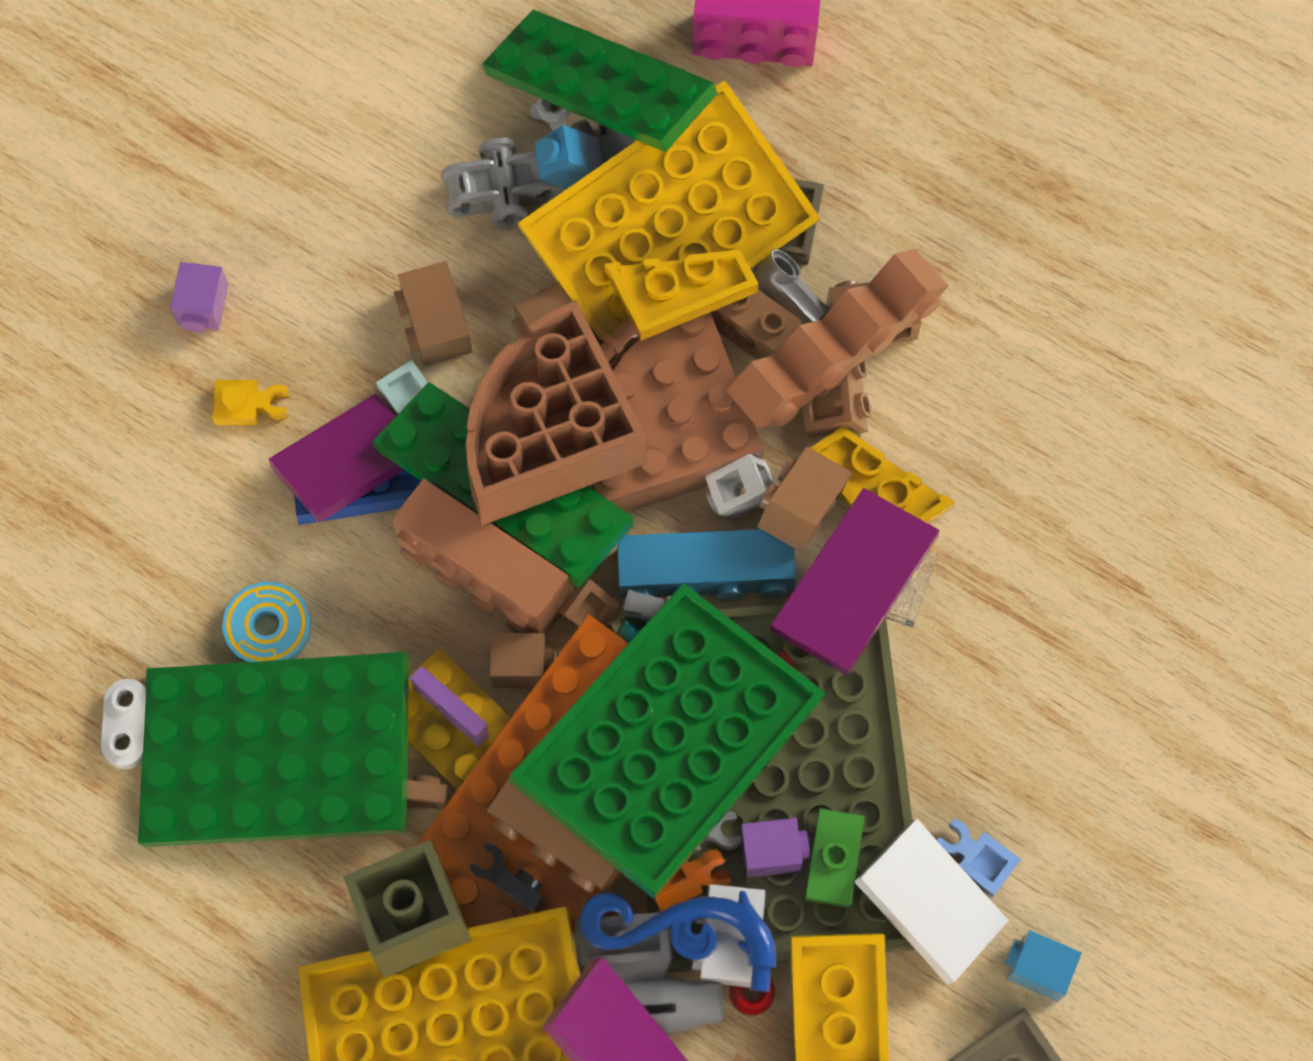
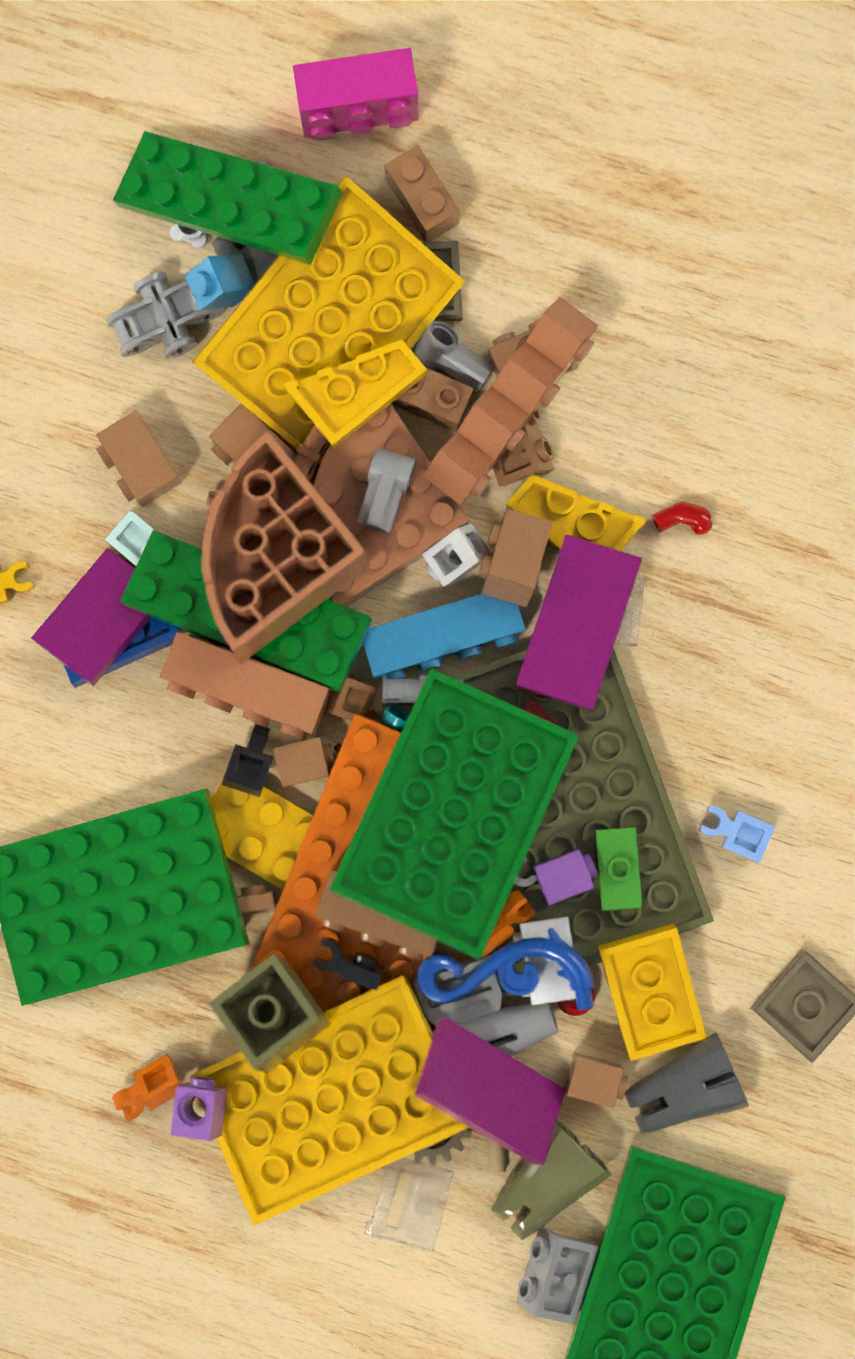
camera: 15 degrees left, 15 degrees up
medium azure tile [222,582,312,662] -> none
medium lavender tile [410,667,489,748] -> none
white tile [854,819,1009,985] -> none
dark azure brick [1004,930,1082,1002] -> none
none -> orange plate [112,1054,183,1121]
none -> medium lavender brick [171,1077,227,1141]
none -> black plate [222,724,273,797]
none -> light grey piece [357,447,416,534]
none -> medium nougat brick [385,145,460,242]
none -> red arm [652,501,713,535]

